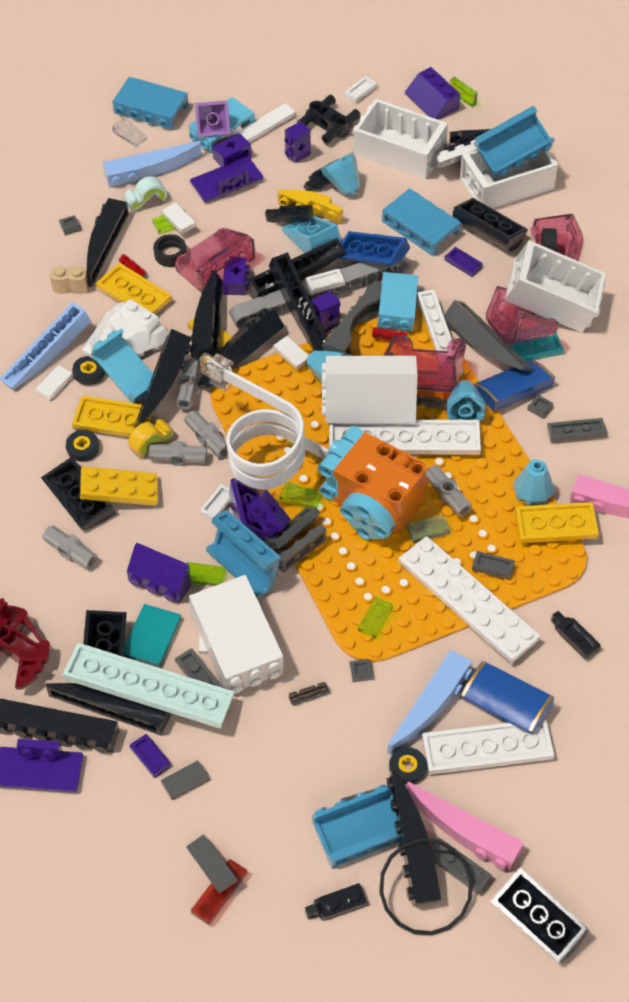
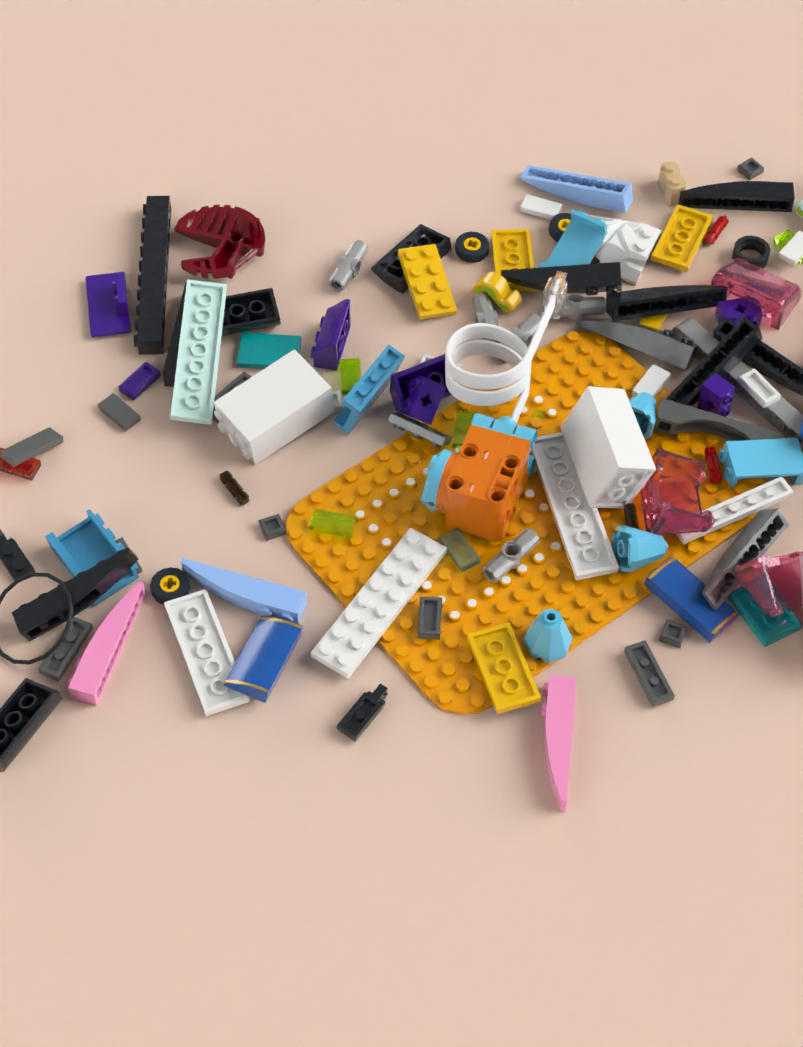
camera: 75 degrees right, 0 degrees up
dark grey plate [278,524,326,573] -> none

